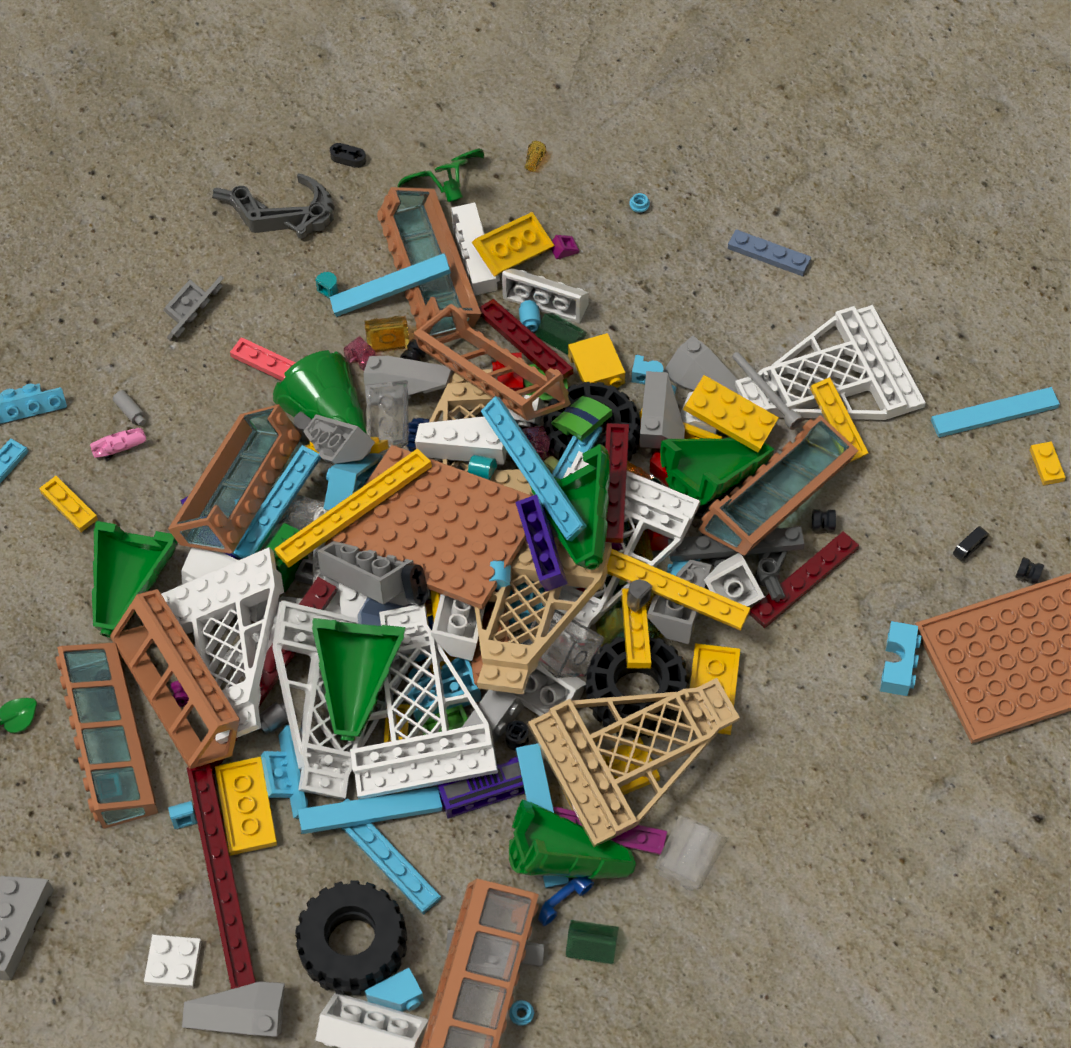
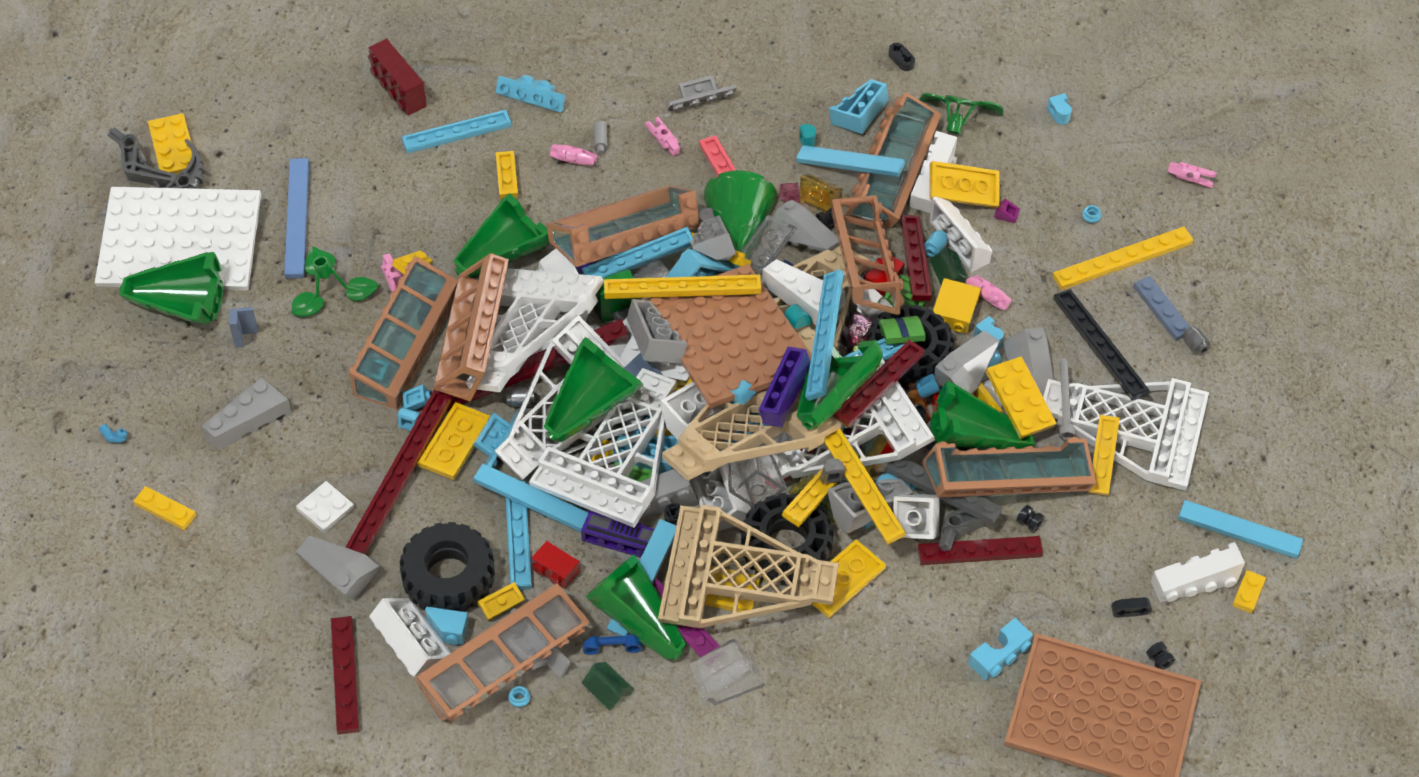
camera: 35 degrees right, 5 degrees down
dark grey piece [212,173,335,239] -> none
black beam [401,563,428,606] -> none
clear yellow cone [524,141,547,172] -> none
none -> bright pink hinge [381,254,408,293]
none -> yellow plate [392,250,433,275]
none -> medium azure bracket [402,384,432,410]
none -> yellow plate [477,582,525,621]
none -> red brick [531,541,580,589]
none -> bright pink hinge [645,117,680,156]
none -> medium azure wedge [829,79,888,134]
none -> dark azure brick [916,374,941,399]
none -> bright pink hinge [966,275,1012,310]
none -> medium azure leg [1047,93,1072,125]
none -> yellow plate [1052,226,1194,291]
none -> black tile [1053,289,1150,401]
none -> white wedge [1151,542,1245,602]
none -> bright pink hinge [1168,162,1217,188]
none -> flat silver brick [1183,326,1210,355]

